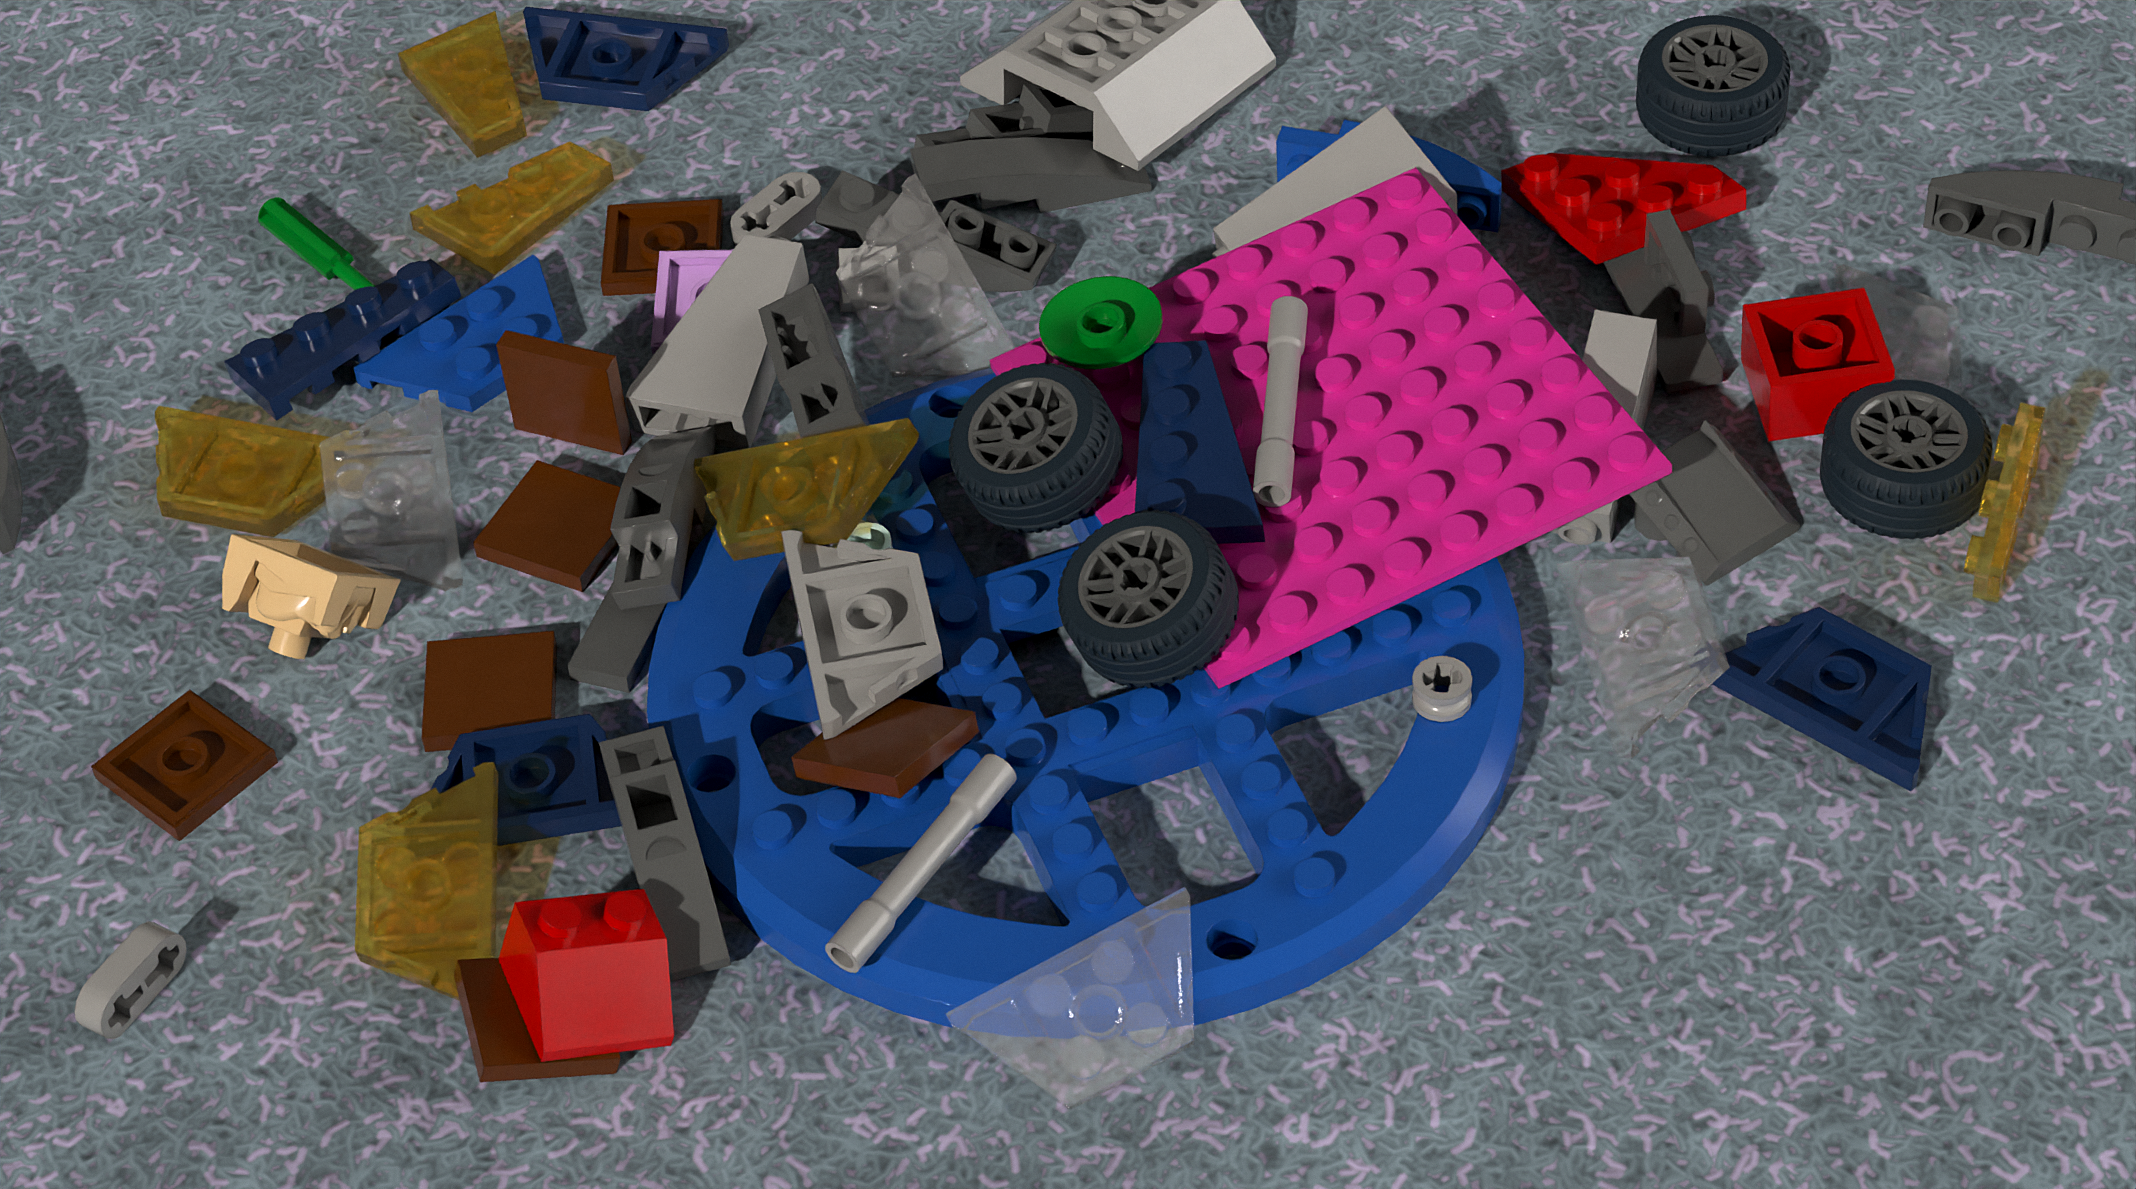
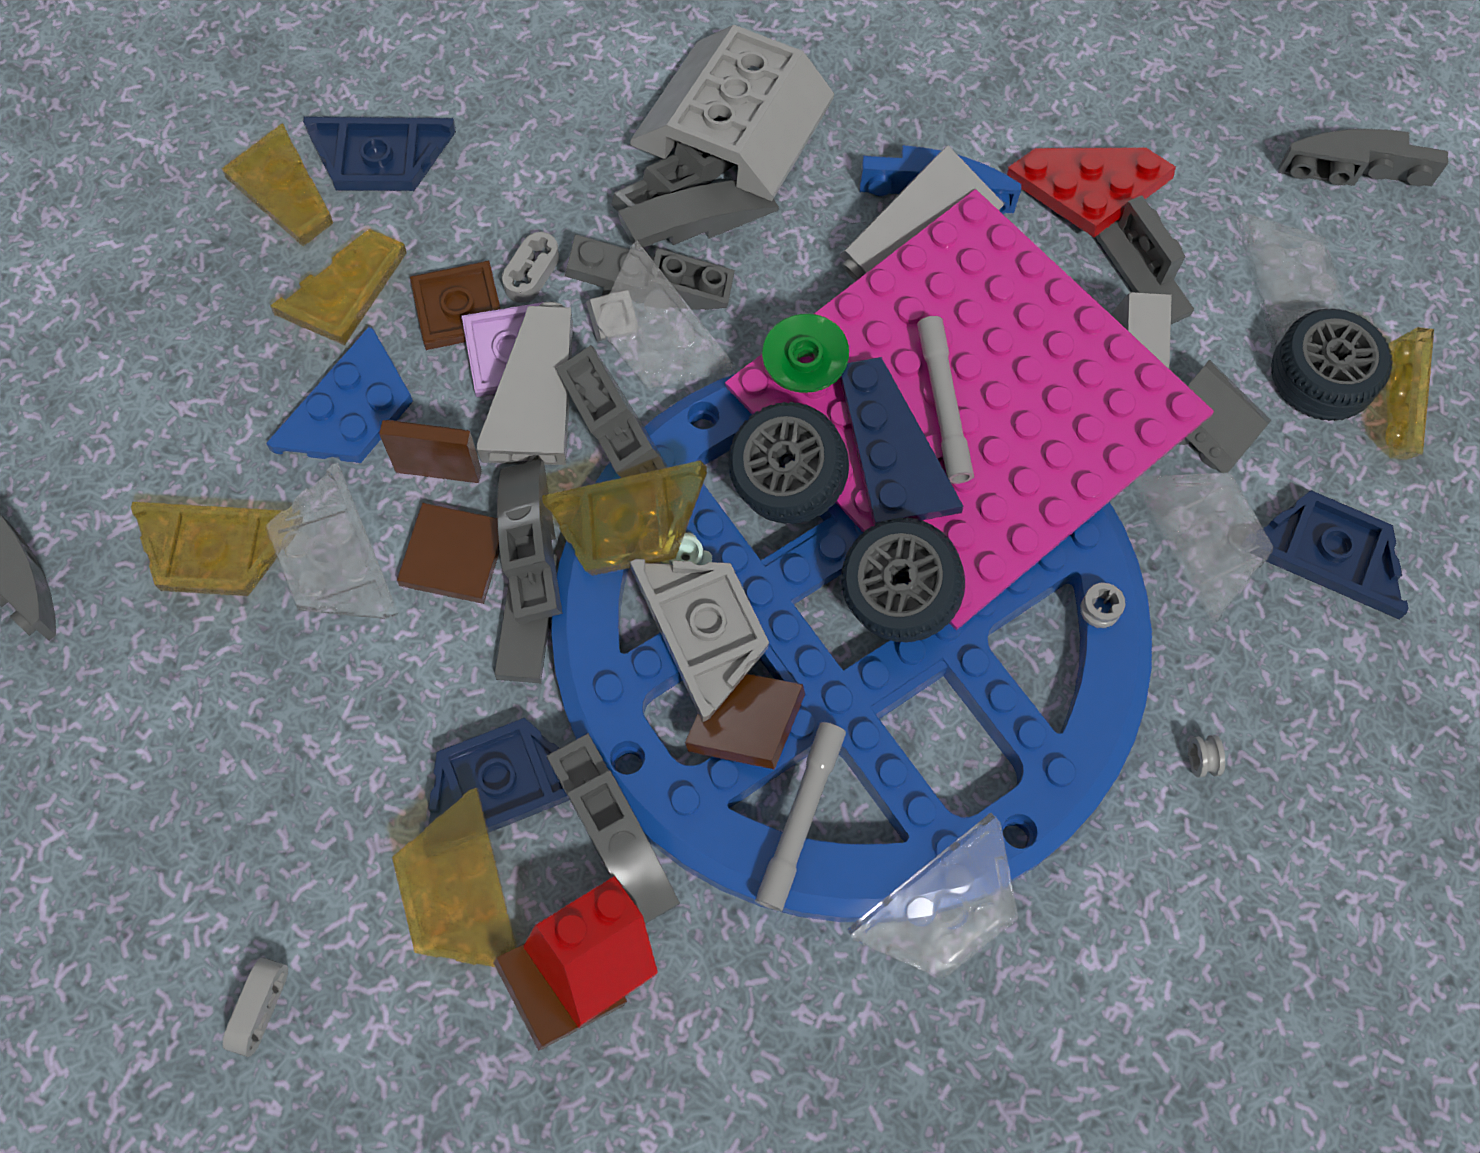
camera: 20 degrees left, 20 degrees up
reddish brown tile [91,690,278,841] -> none
tan brick [222,534,401,659] -> none
dark blue wing [224,259,462,421] -> none
green axle [258,197,376,290] -> none
reddish brown tile [421,631,557,752] -> none
black wheel [1636,15,1791,157] -> none
red slope [1741,288,1895,442] -> none
none -> light grey bush [1188,735,1225,778]

